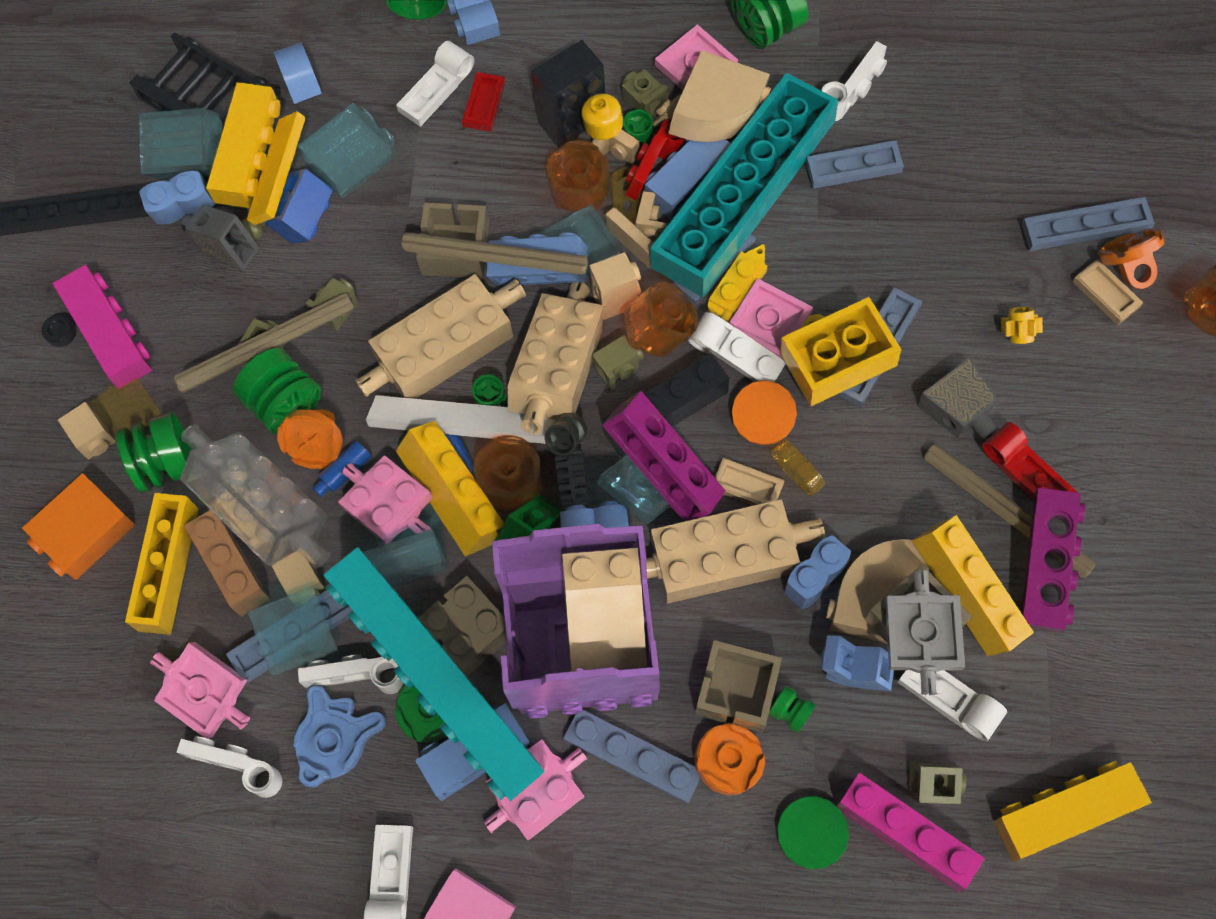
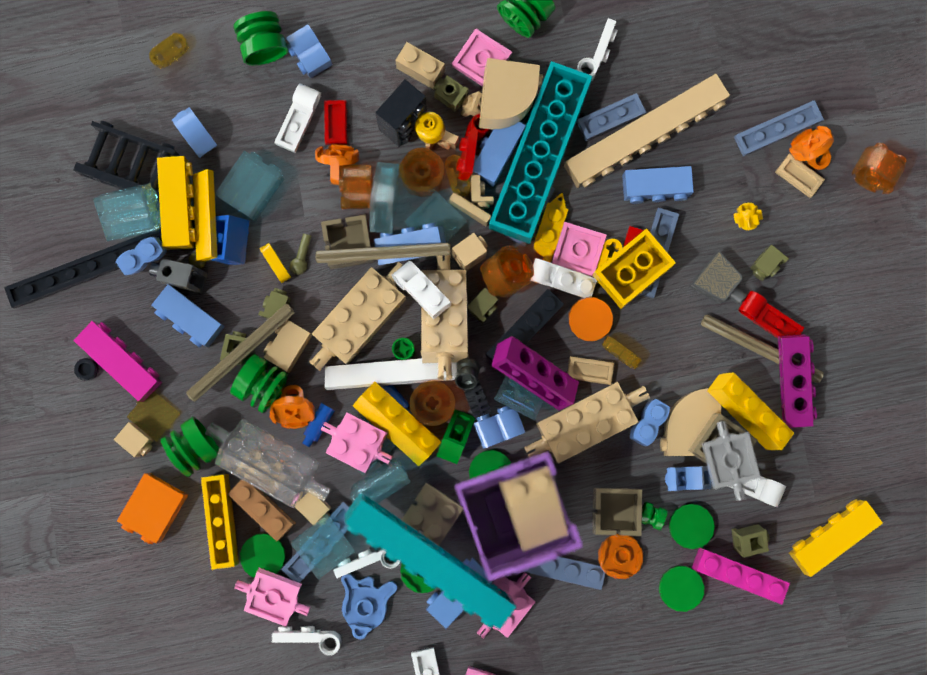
camera: 25 degrees left, 15 degrees up
green wheel [623,109,654,150] -> none
none -> medium blue brick [151,284,225,348]
none -> green tile [240,533,286,578]
none -> yellow beam [259,243,291,283]
none -> tan brick [264,320,312,373]
none -> olive bar [290,233,312,275]
none -> orange tile [315,145,359,185]
none -> clear orange brick [339,164,373,209]
none -> clear light blue brick [370,162,400,234]
none -> white plate [392,261,451,319]
none -> tan brick [396,42,445,90]
none -> tan brick [564,74,730,188]
none -> medium blue brick [622,166,693,204]
none -> green tile [668,504,715,549]
none -> olive brick [750,245,789,281]

